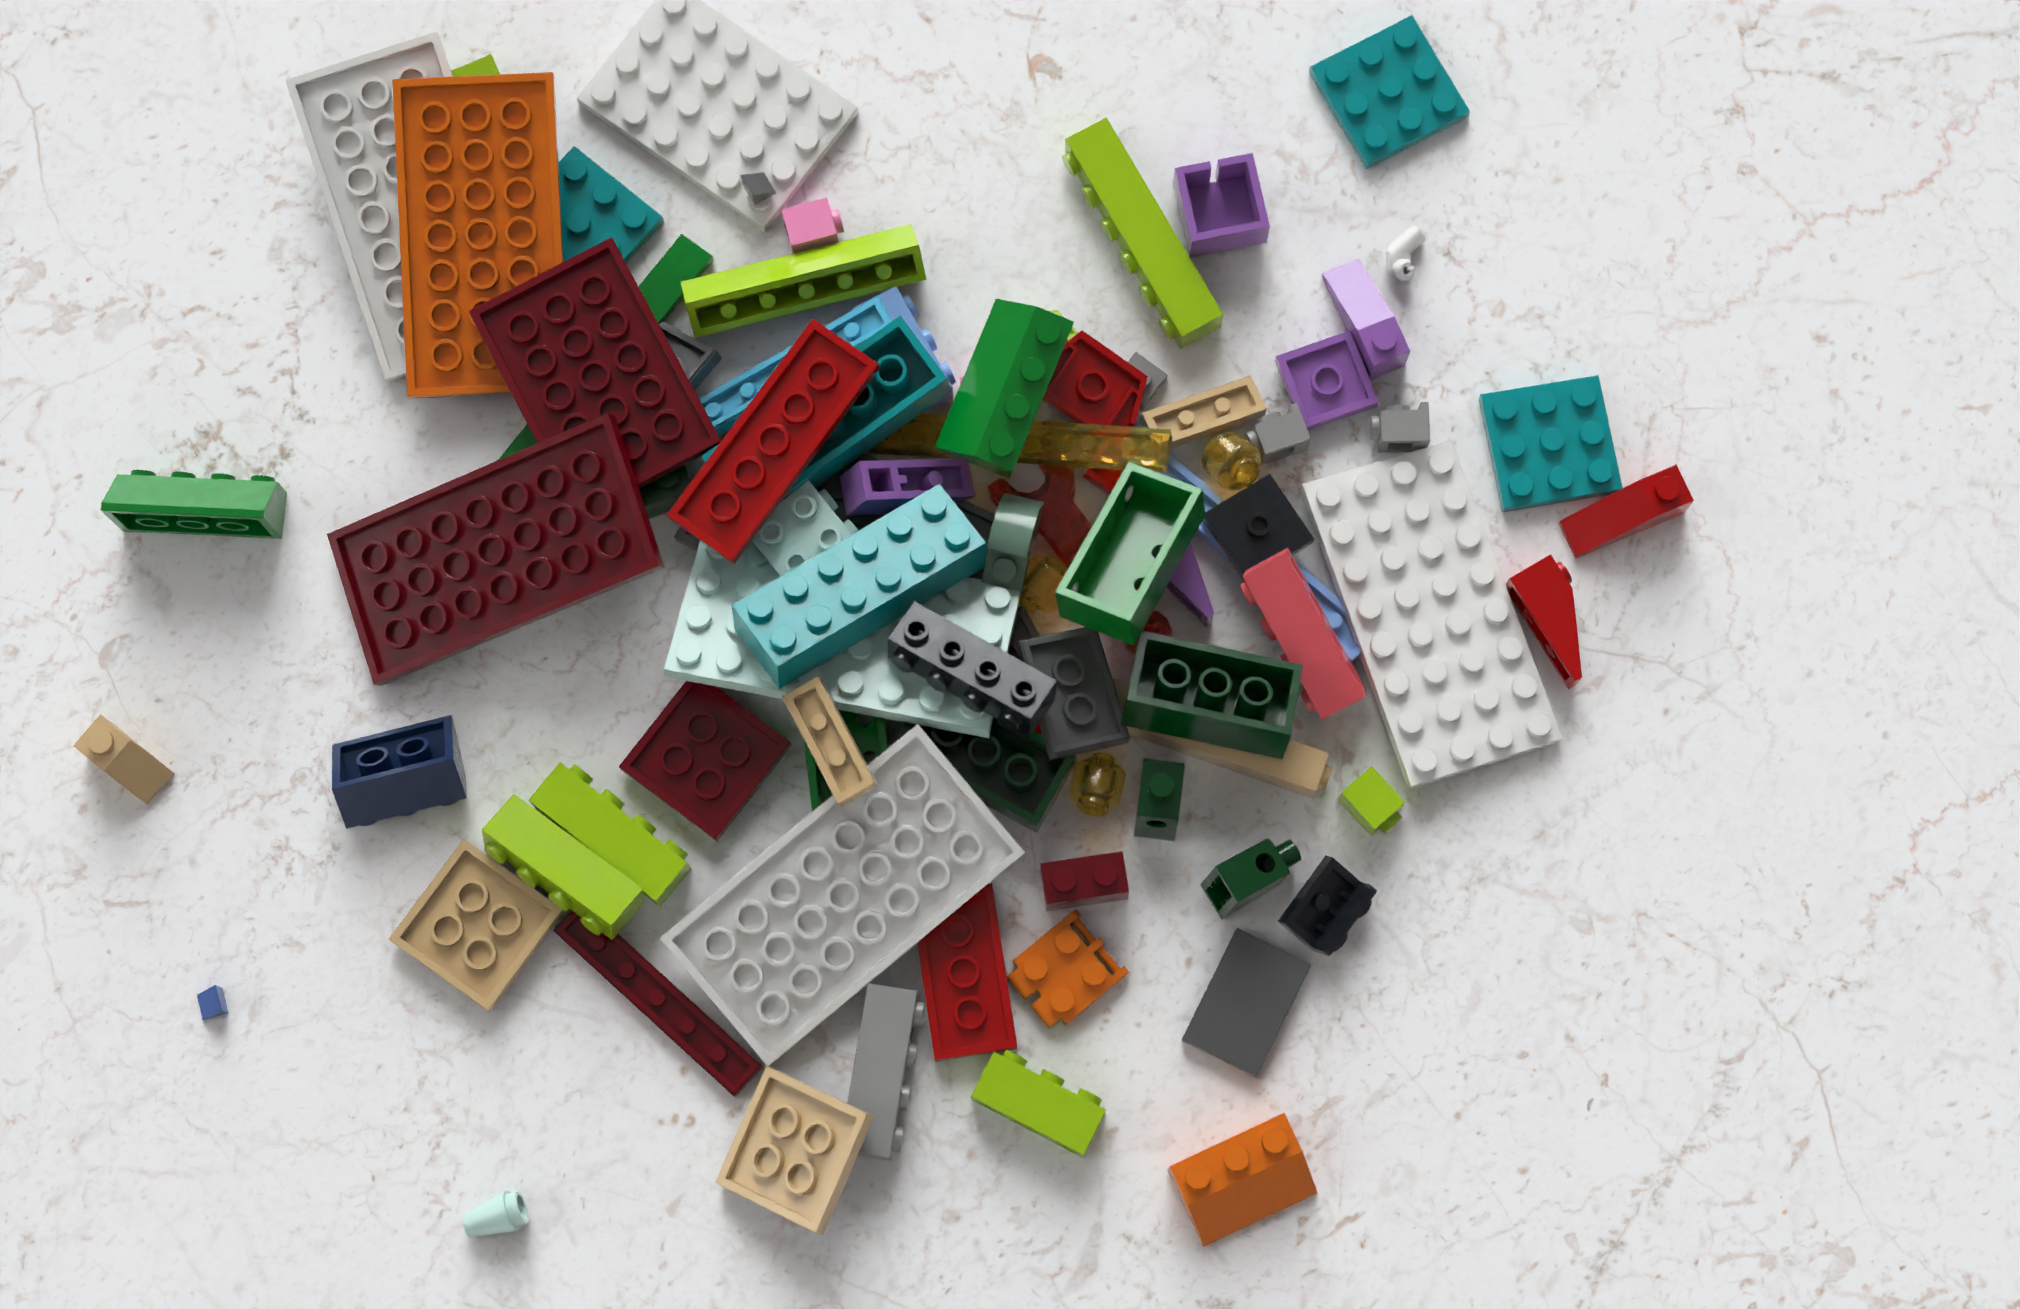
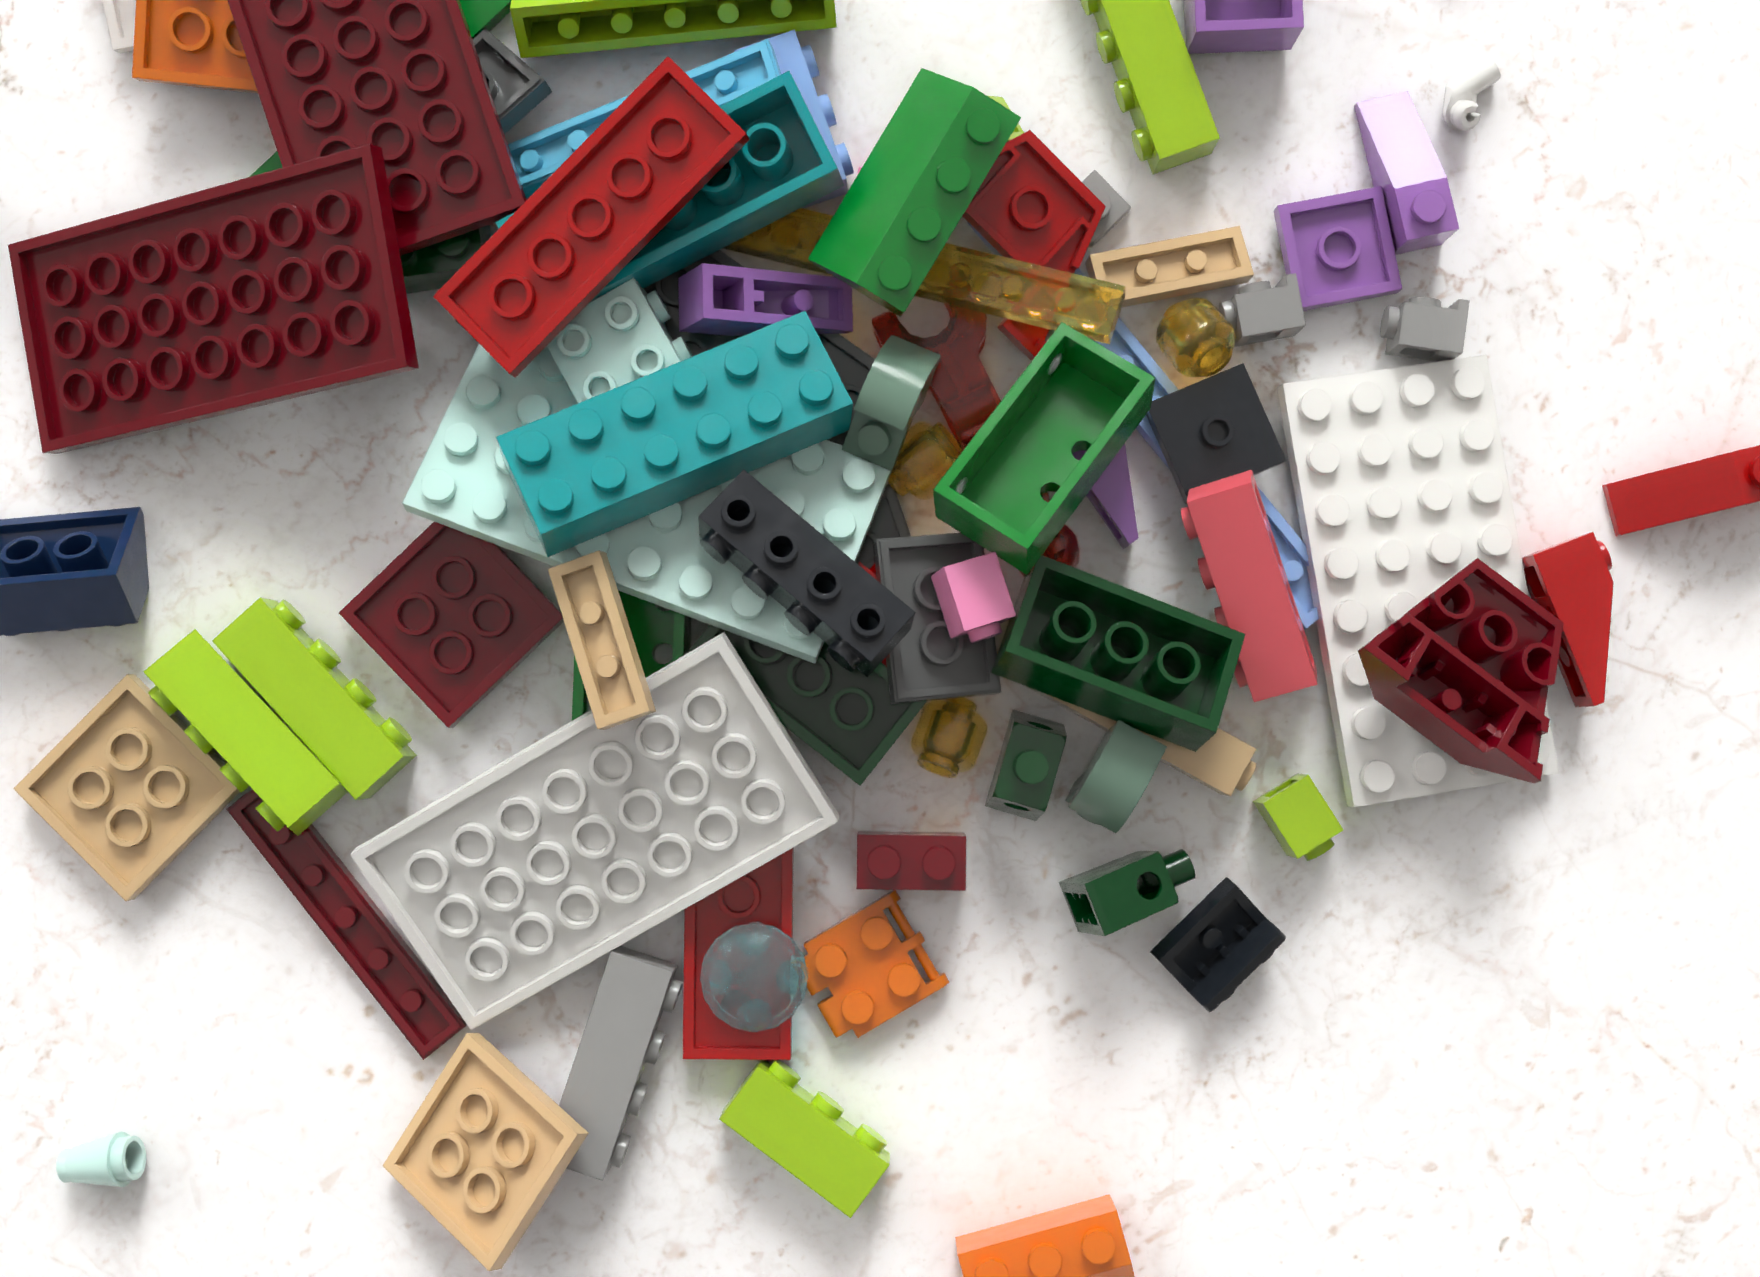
camera: 15 degrees right, 10 degrees up
dark grey tile [1182,928,1311,1077] -> none
teal plate [1479,375,1623,512] -> none
none -> clear light blue dish [700,921,809,1032]
none -> bright pink brick [931,552,1016,643]
none -> sand green brick [1065,720,1167,833]
none -> dark red wedge [1358,558,1563,784]

